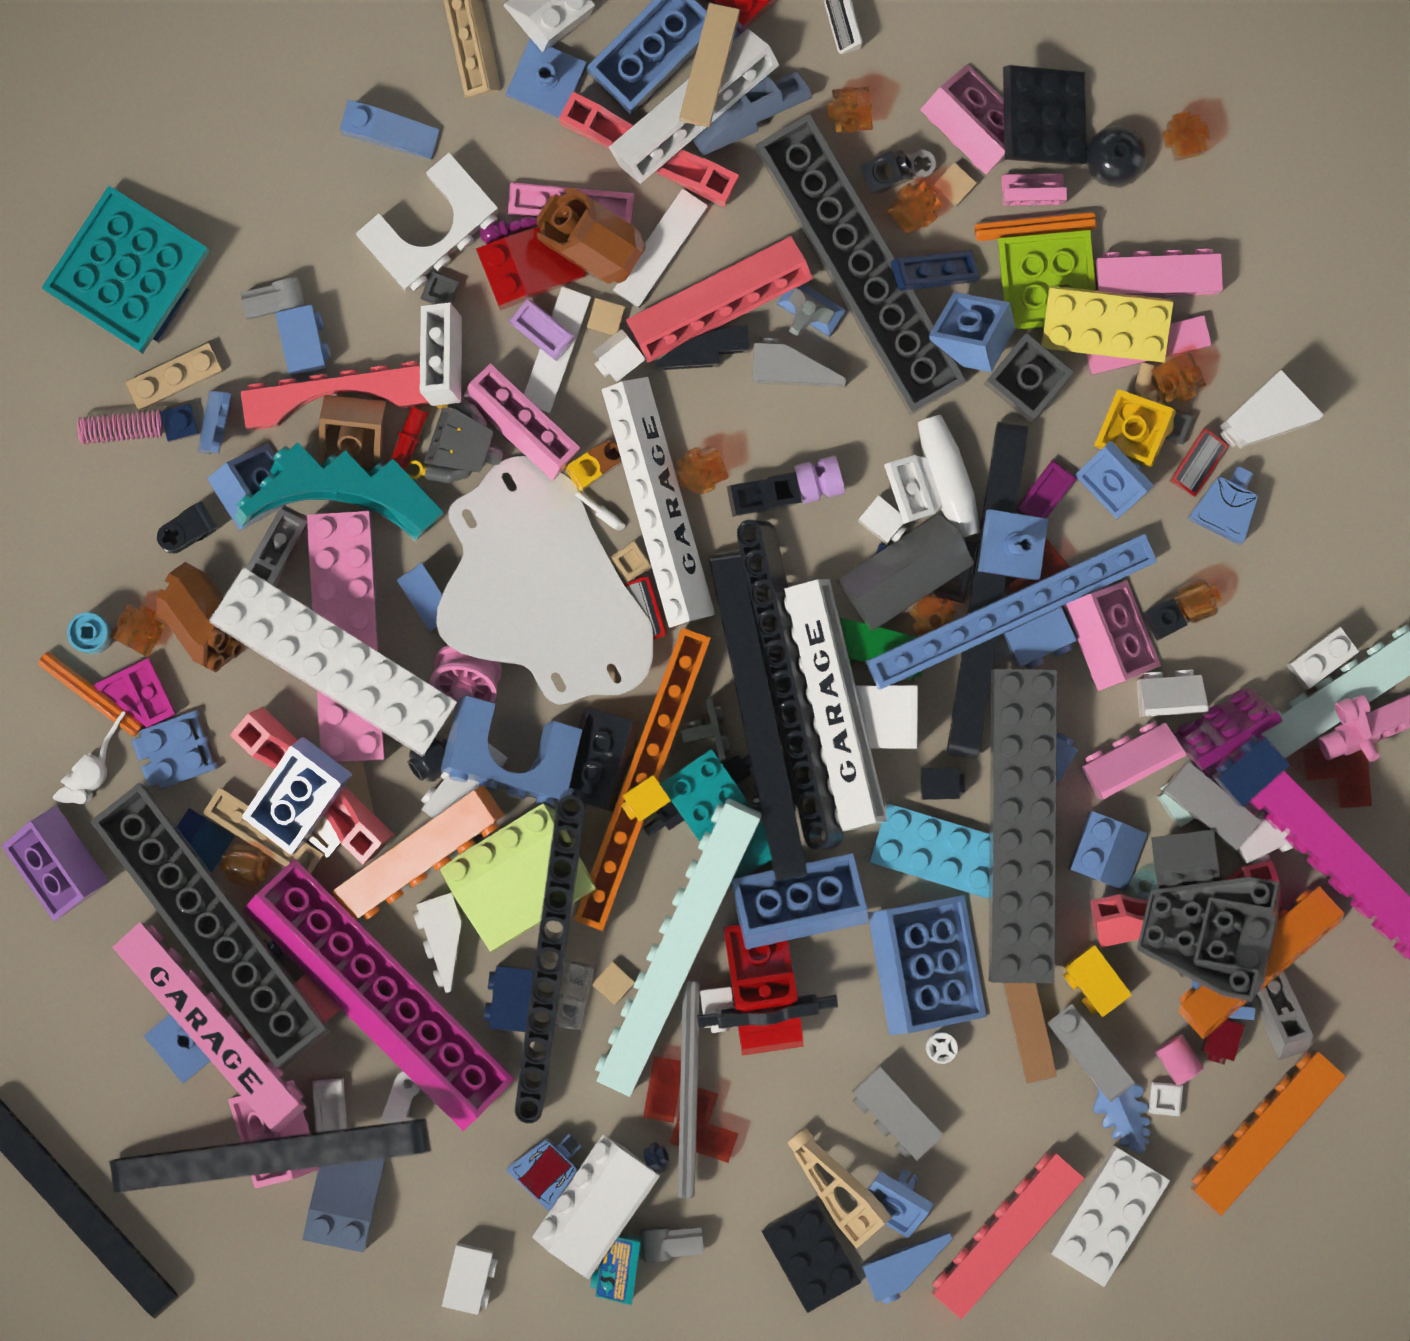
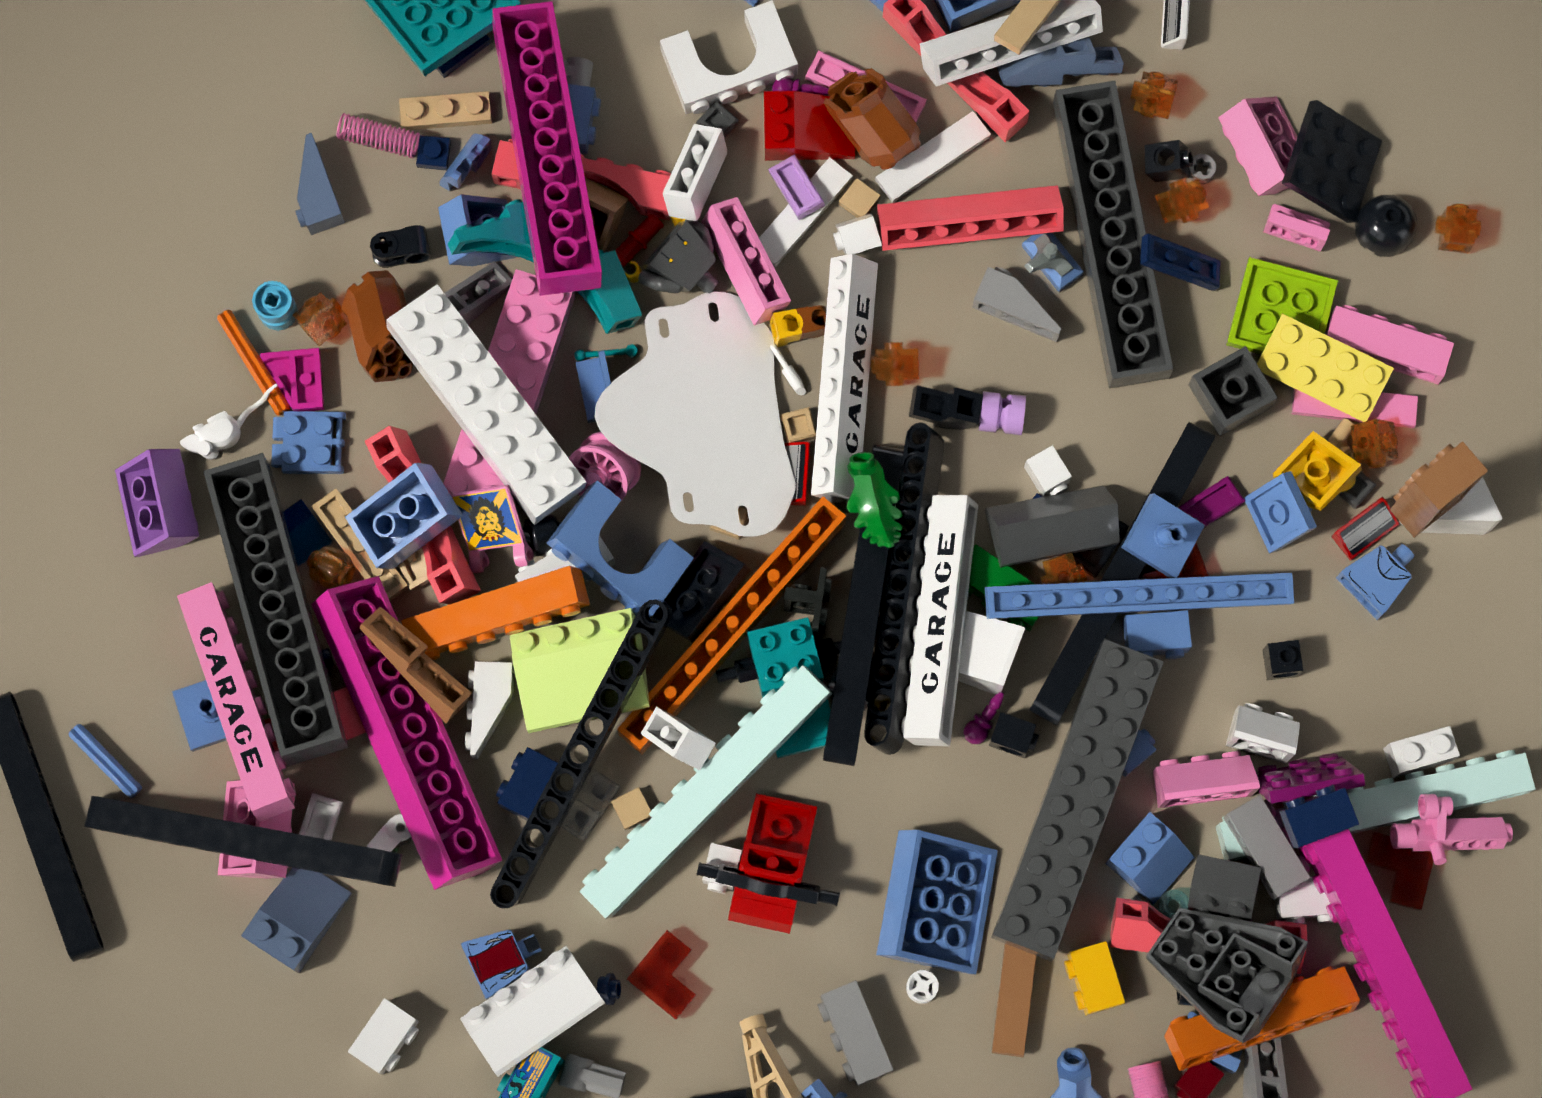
camera: 25 degrees right, 10 degrees down
yellow brick [621,775,671,822] -> none
clear red plate [643,1056,681,1123] -> none
black slope [657,325,749,371] -> none
light grey axle [678,981,700,1199] -> none
medium blue brick [732,853,867,949] -> none
medium azure plate [869,803,990,899] -> none
white plate [884,415,981,538] -> none
medium blue slope [929,292,1016,372] -> none
tan tile [933,162,977,207] -> none
orange axle [974,212,1097,241] -> none
light grey slope [1047,1004,1135,1102] -> none
bright pink slope [1064,580,1161,691] -> none
clear orange head [1173,578,1222,624] -> none
none -> medium blue axle [69,724,142,798]
none -> sand blue slope [295,133,345,235]
none -> medium nougat slope [359,607,472,724]
none -> flag [451,485,534,573]
none -> dark pink brick [492,1,602,296]
none -> teal hinge [574,344,638,361]
none -> white brick [640,706,716,770]
none -> green plant [847,452,902,548]
none -> magenta bar [963,692,1004,745]
none -> medium nougat brick [1390,441,1488,538]

